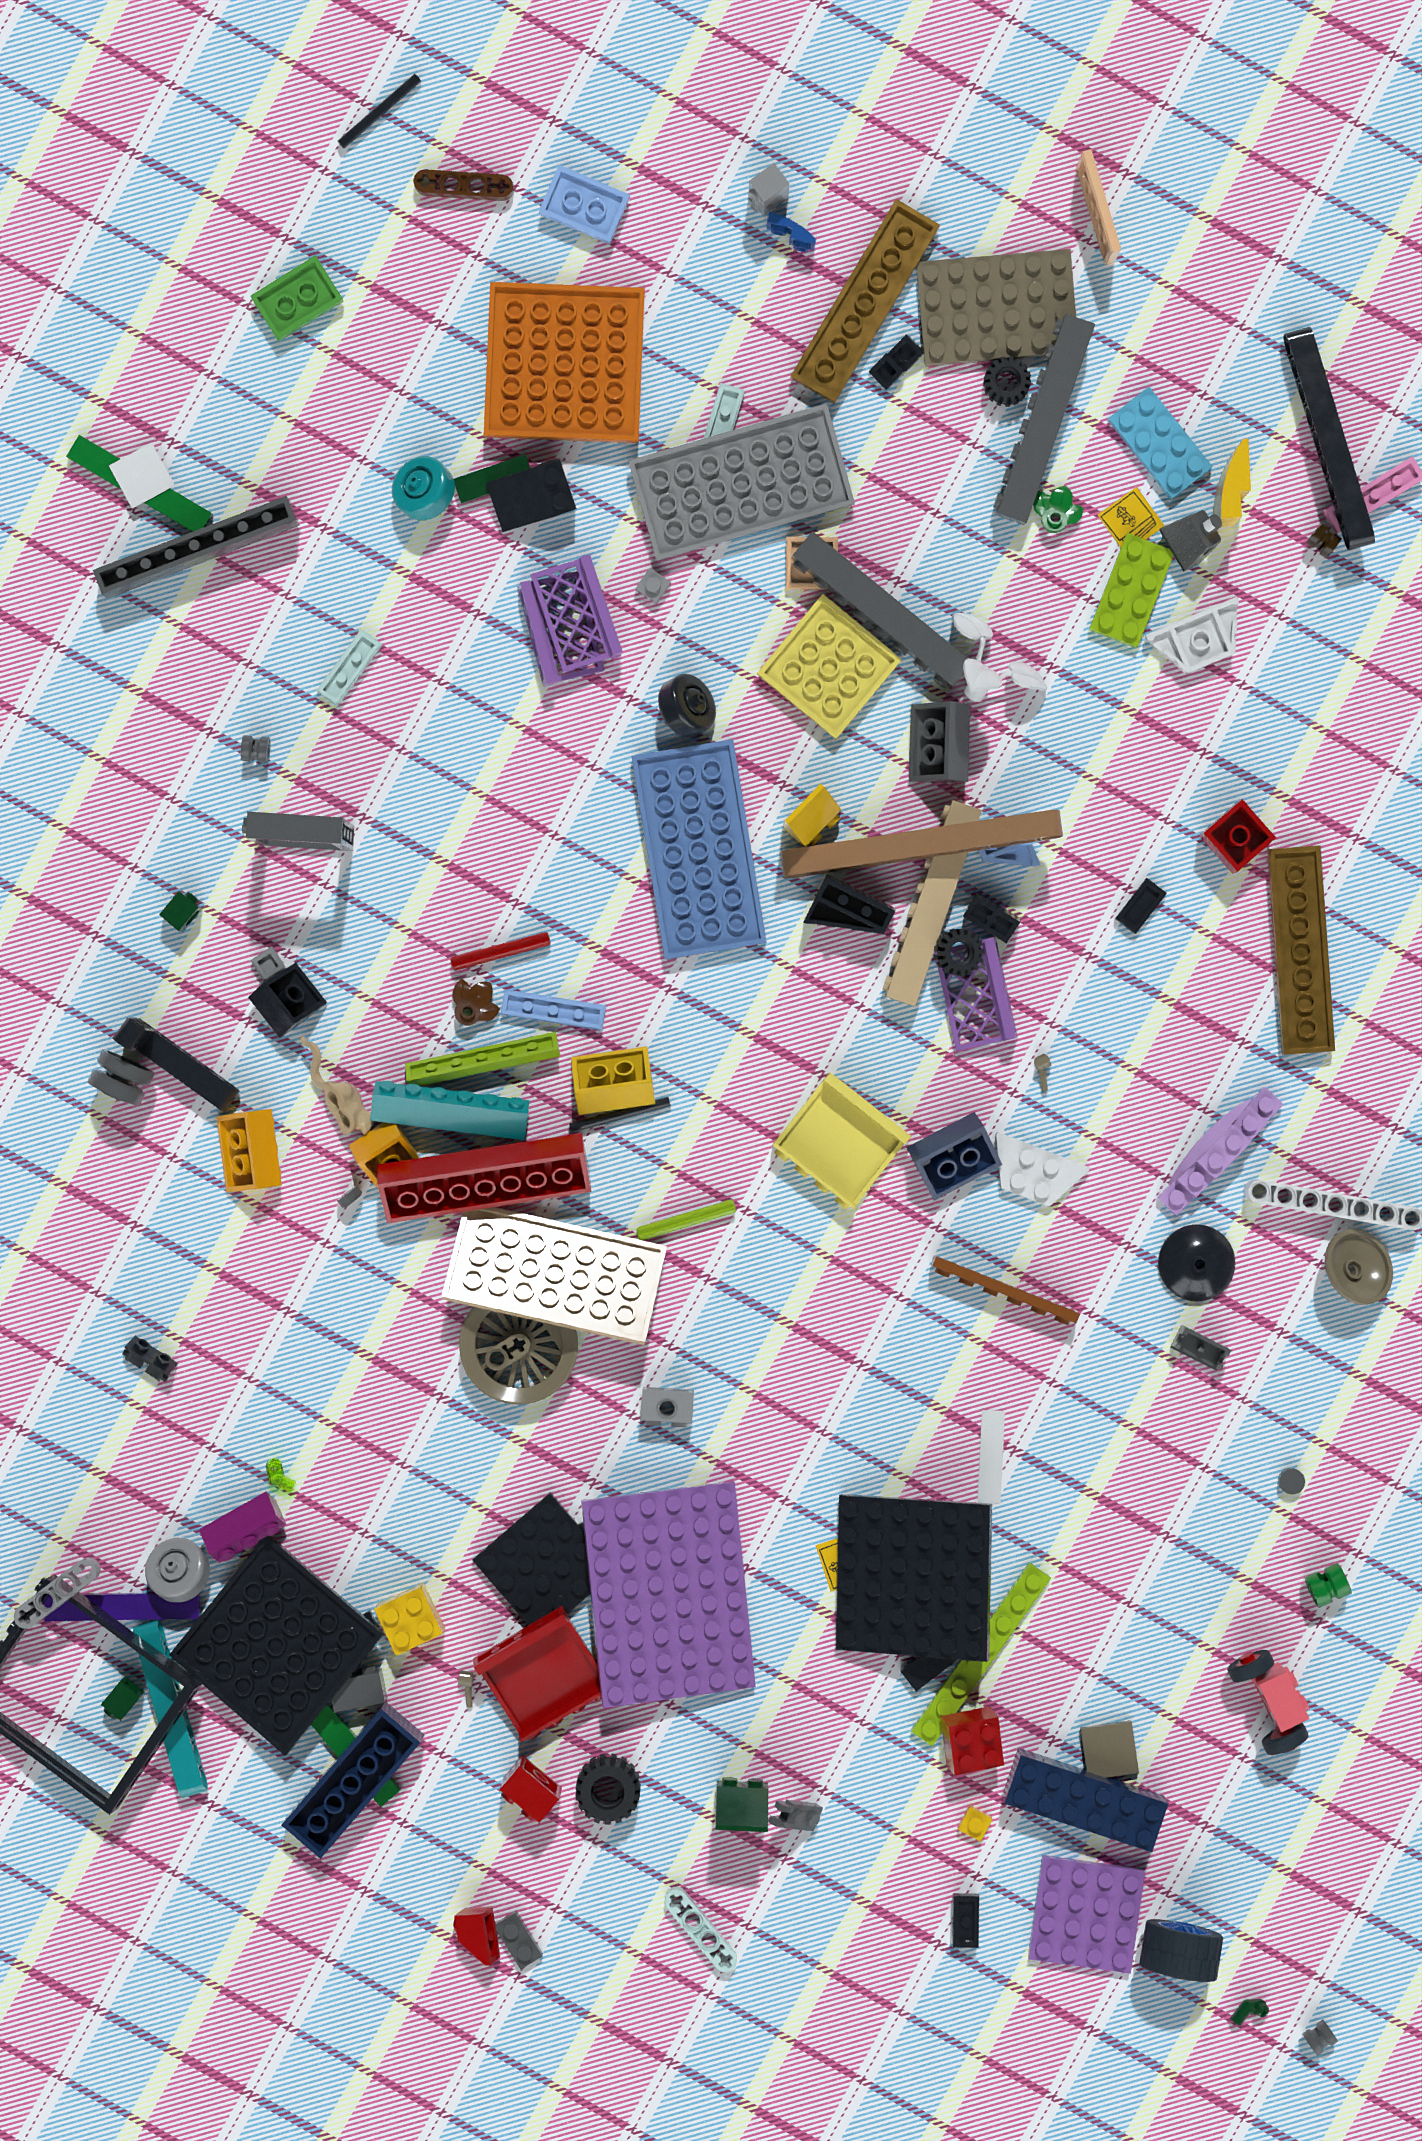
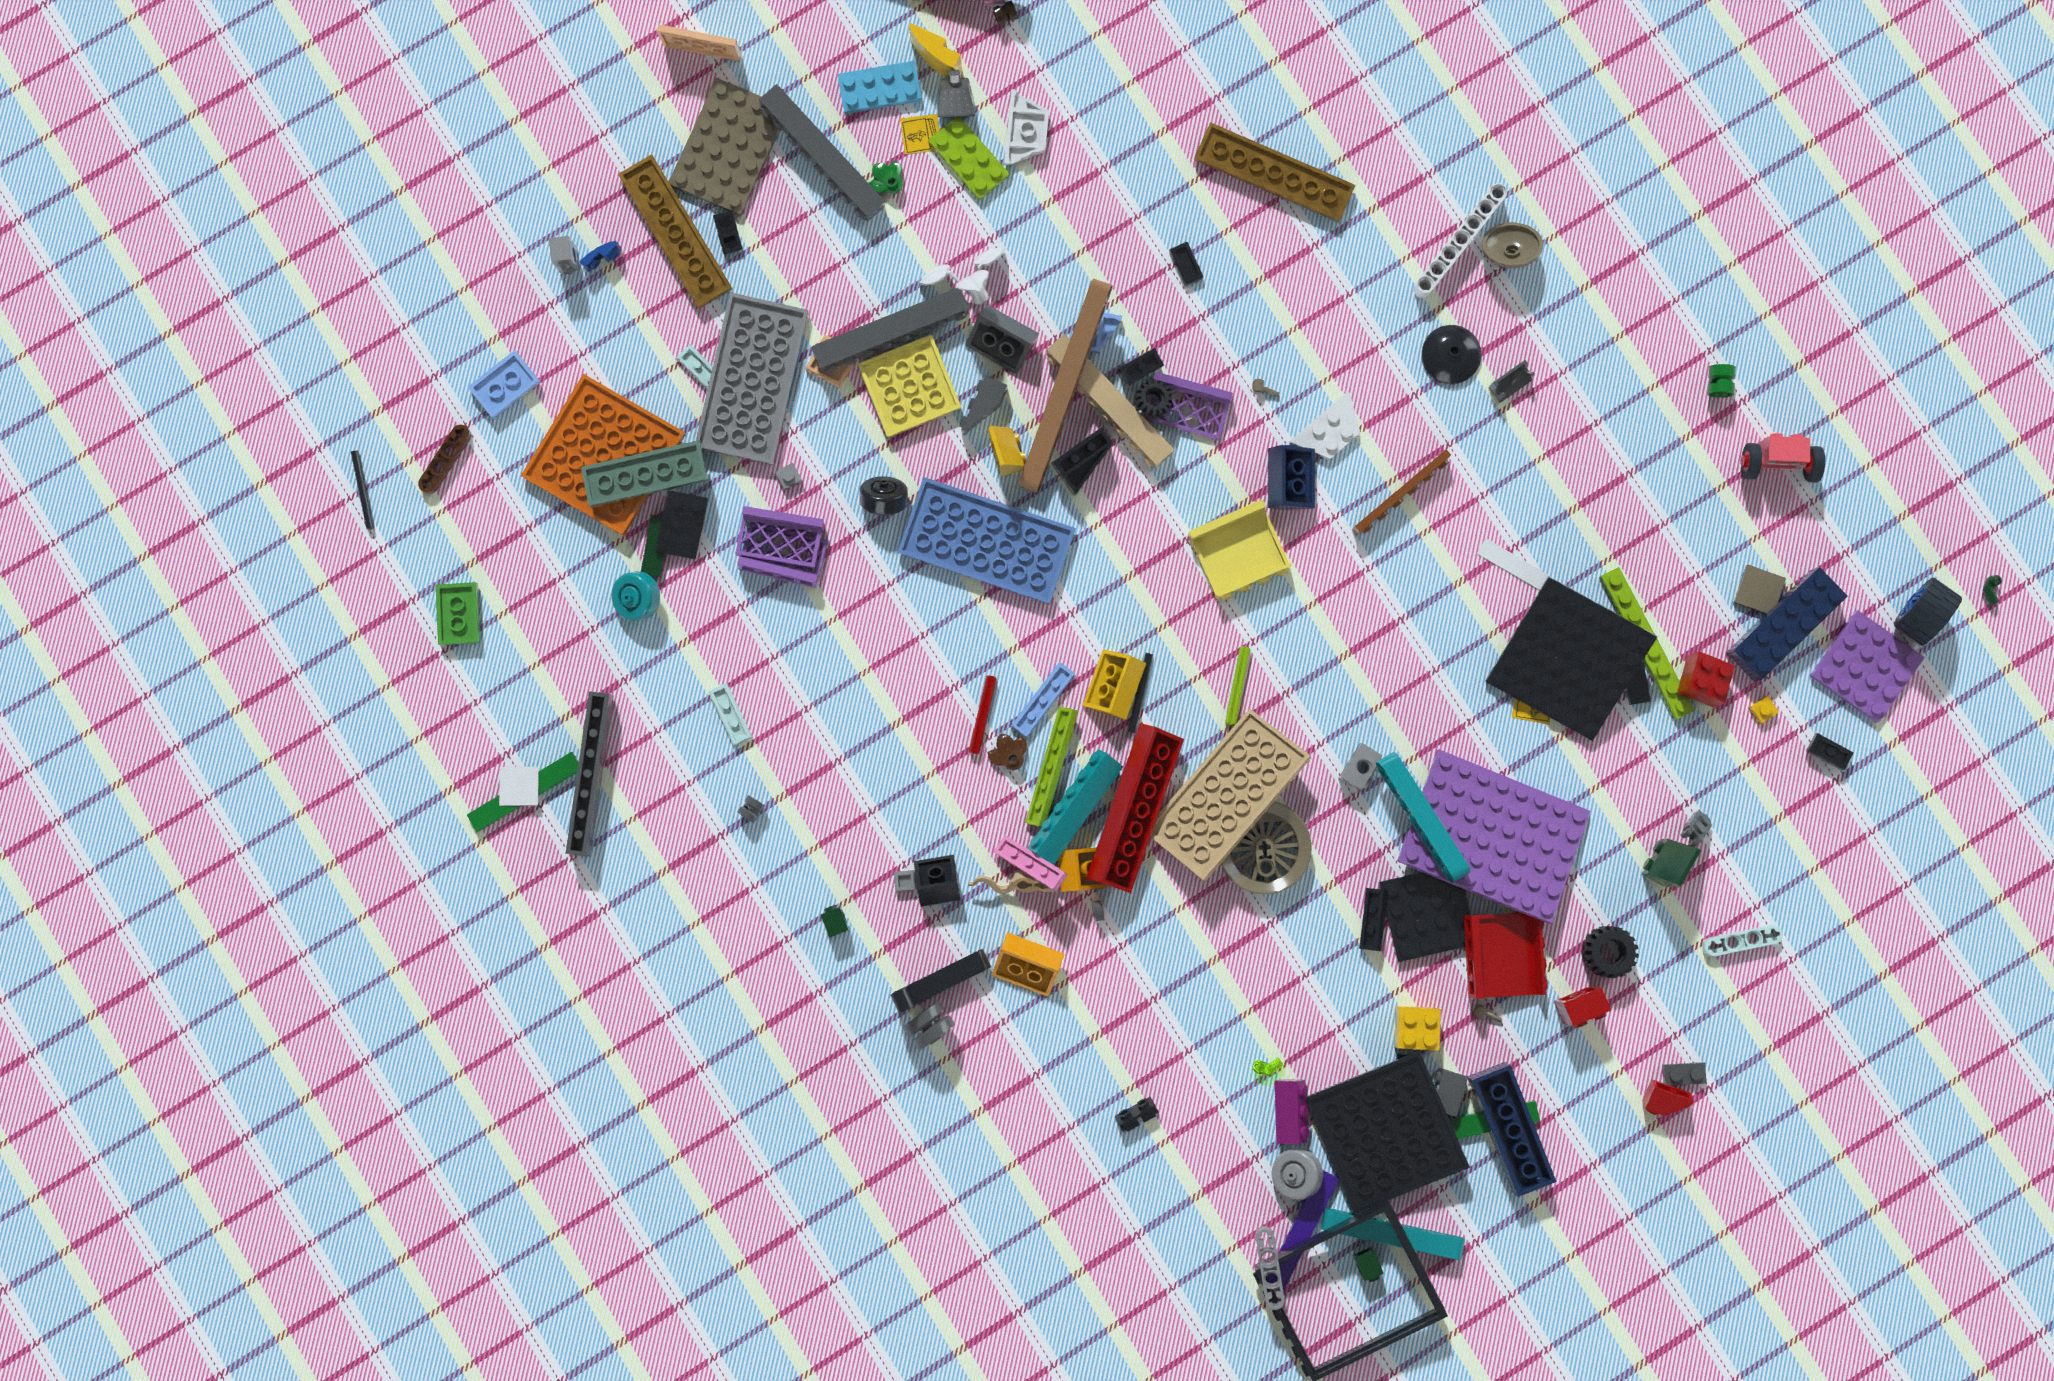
camera: 60 degrees left, 5 degrees down
dark grey window [242,811,355,851] -> none
black tyre [983,356,1031,407] -> none
lavender piece [1157,1087,1284,1216] -> none
red brick [1199,799,1276,874] -> none
dark grey tile [1278,1468,1305,1495] -> none
dark grey wheel [1302,2019,1339,2056] -> none
none -> sand green plate [581,440,708,507]
none -> dark grey slope [959,375,1008,435]
none -> bright pink plate [993,835,1068,892]
none -> black plate [1359,888,1388,952]
none -> teal beam [1376,752,1471,883]

